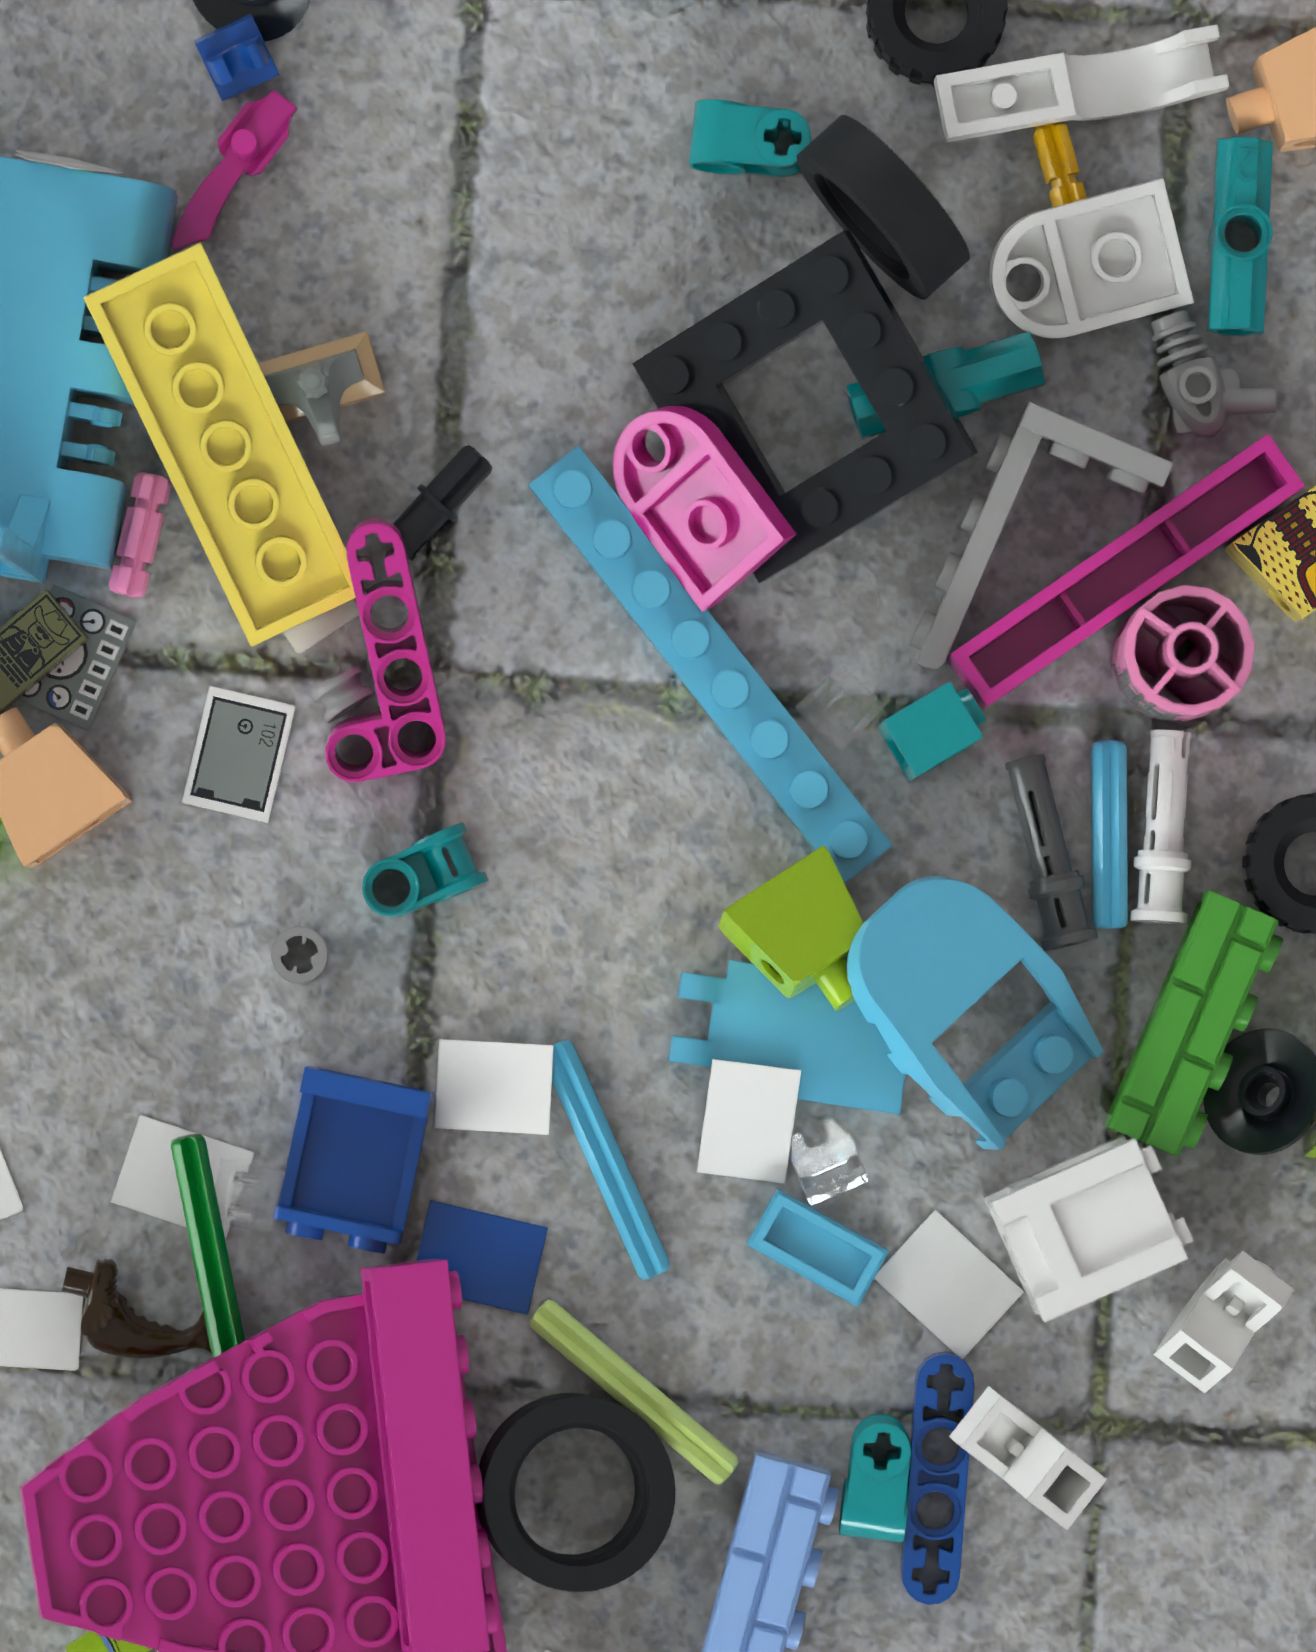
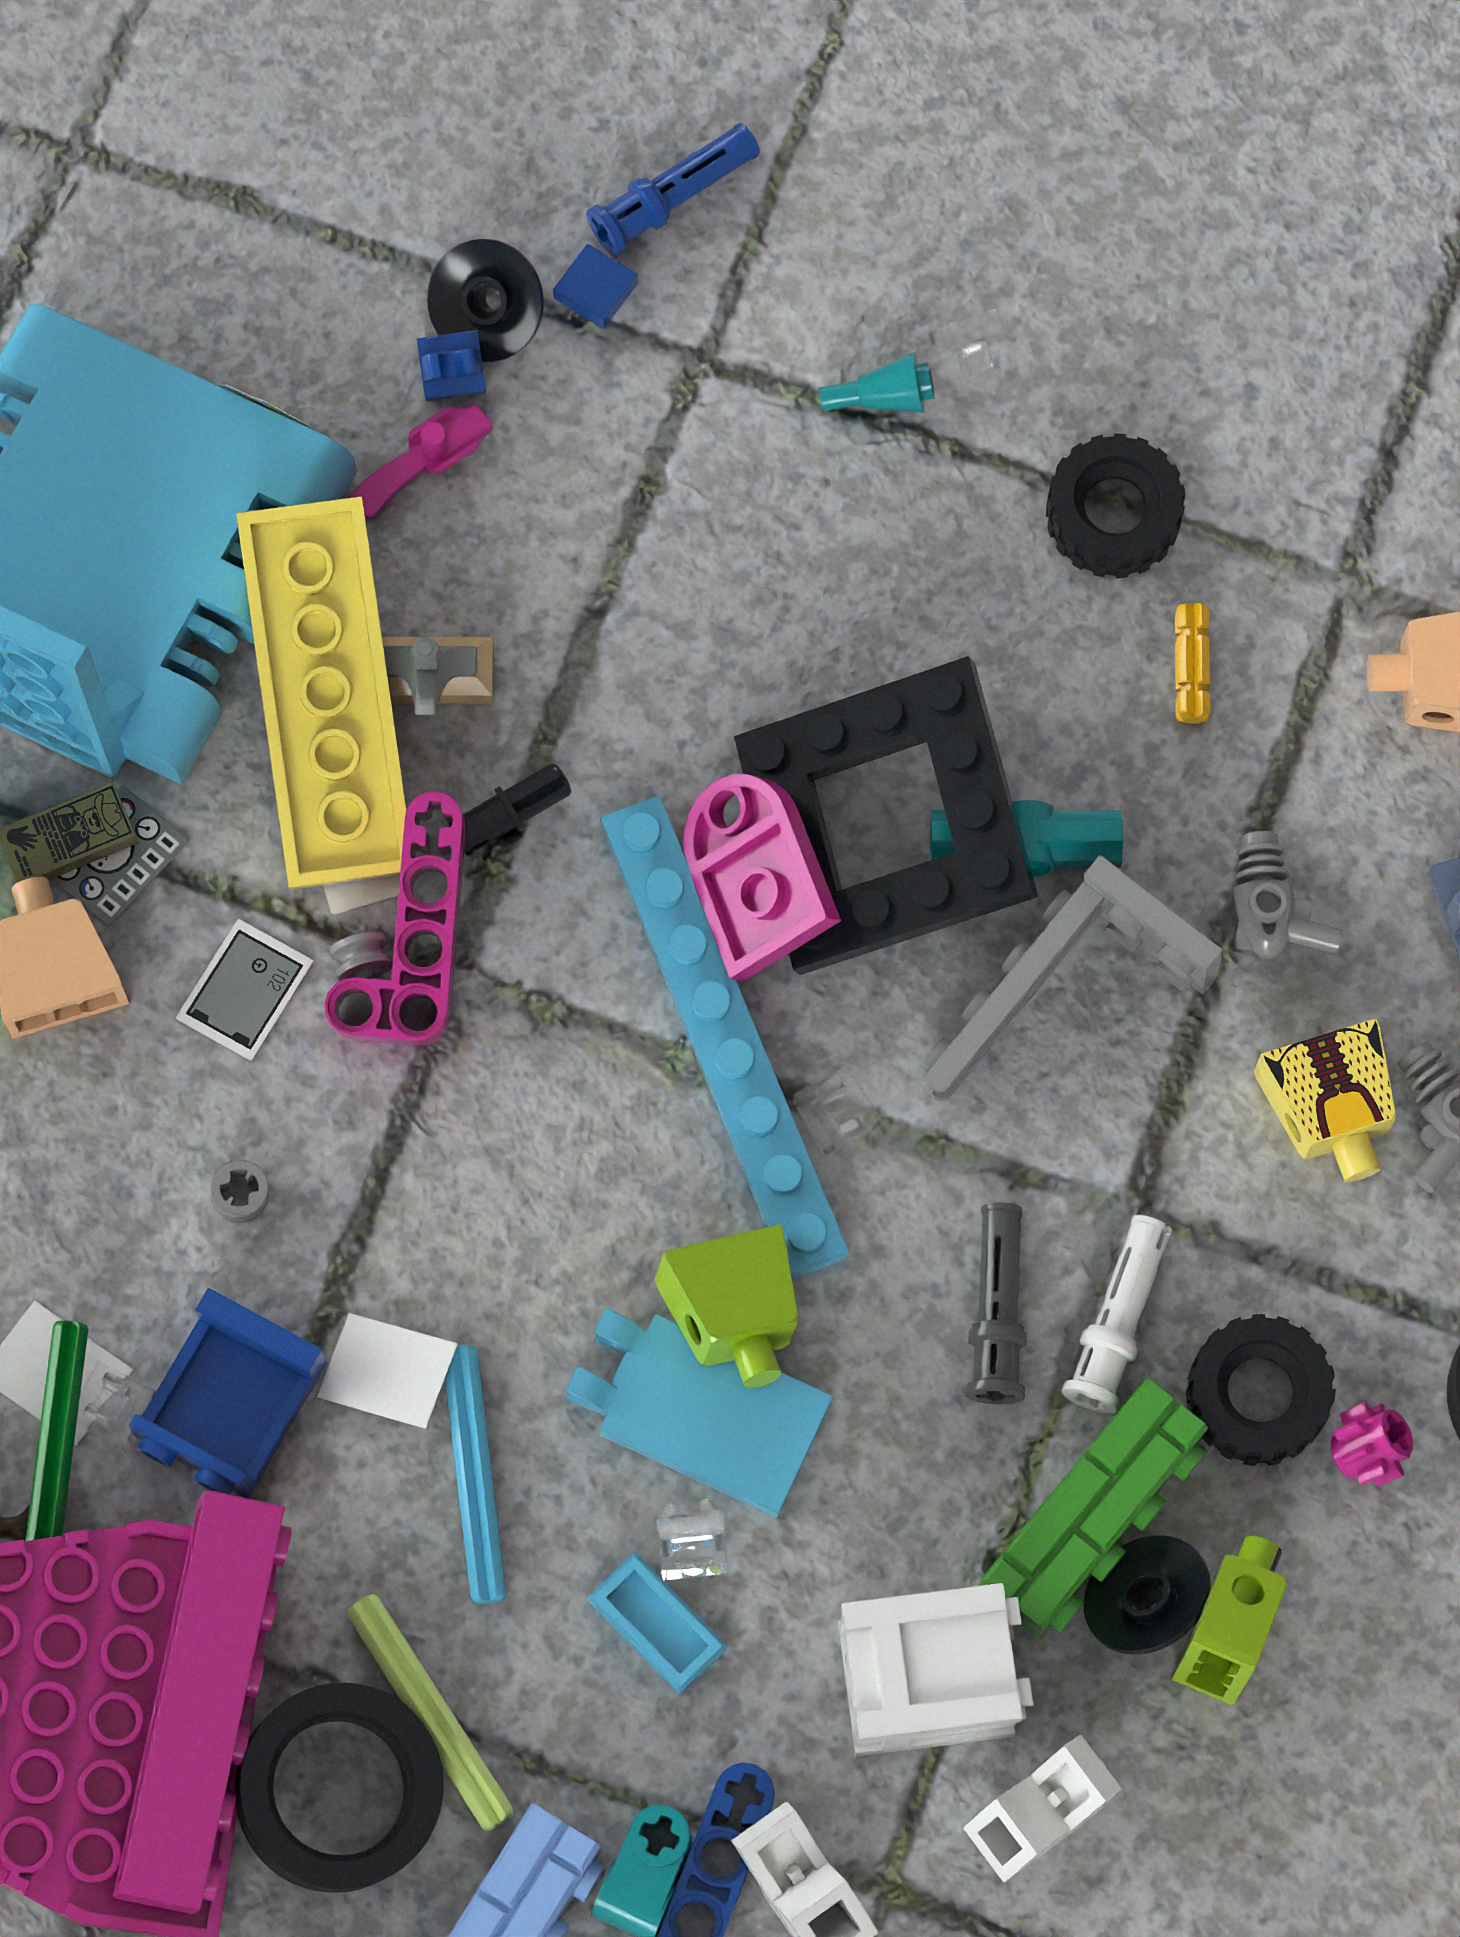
camera: 15 degrees right, 15 degrees down
bright pink axle [109,472,172,598] -> none
teal piece [362,822,489,919] -> none
blue sticker [416,1200,548,1315] -> none
teal piece [688,99,811,177] -> none
white sticker [697,1059,802,1184] -> none
black tyre [796,115,970,300] -> none
medium azure slope [847,876,1104,1150] -> none
white sticker [874,1210,1024,1359] -> none
teal brick [877,681,986,783] -> none
white piece [934,24,1229,143] -> none
dark pink brick [946,434,1305,711] -> none
white plate [989,178,1194,338] -> none
medium azure axle [1091,740,1128,929] -> none
bright pink cylinder [1110,585,1255,723] -> none
teal piece [1207,137,1273,336] -> none

